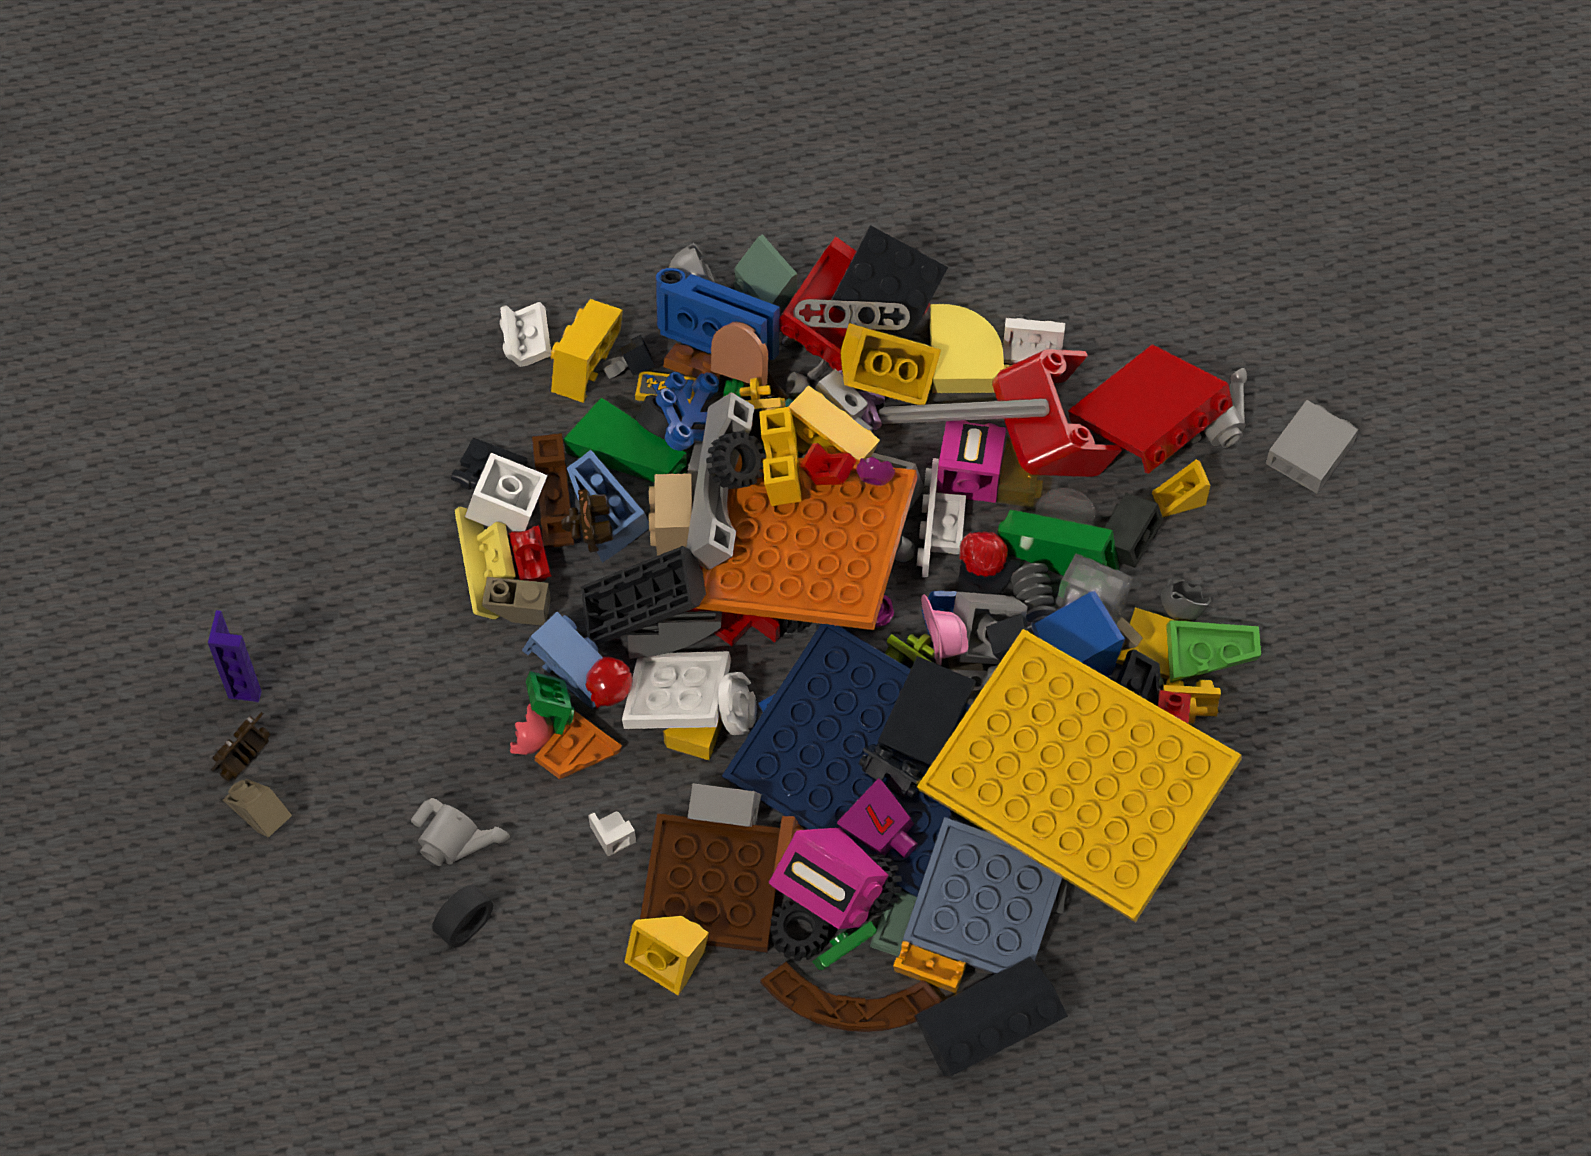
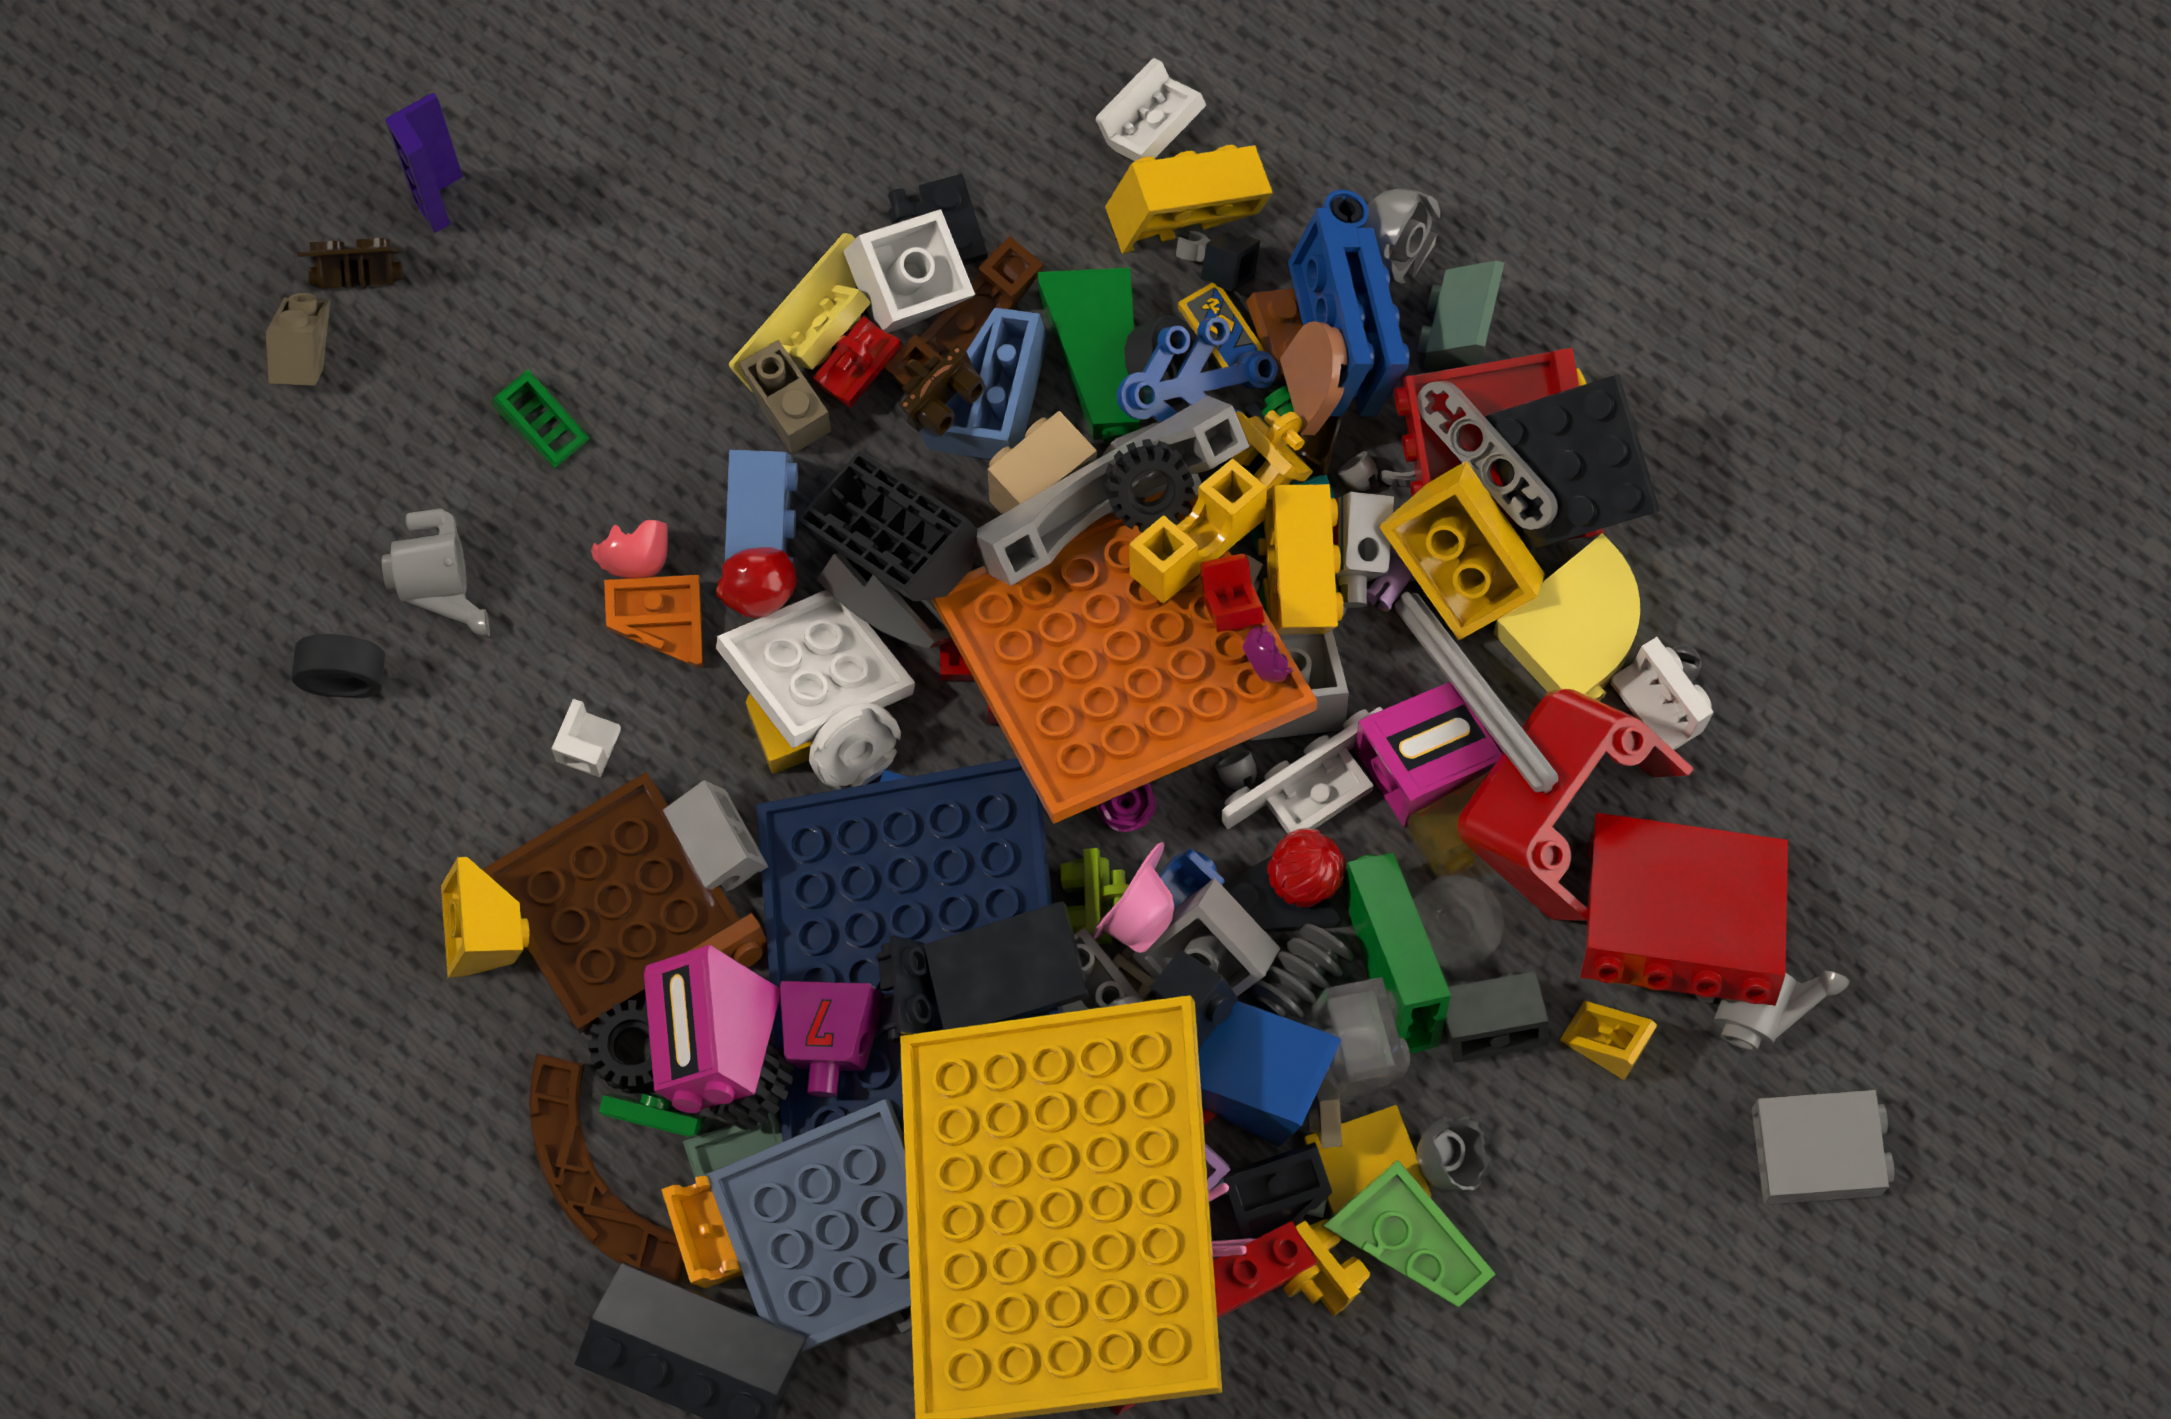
camera: 50 degrees right, 10 degrees up
green bracket [526,671,574,735] -> none
none -> green slope [491,369,590,469]

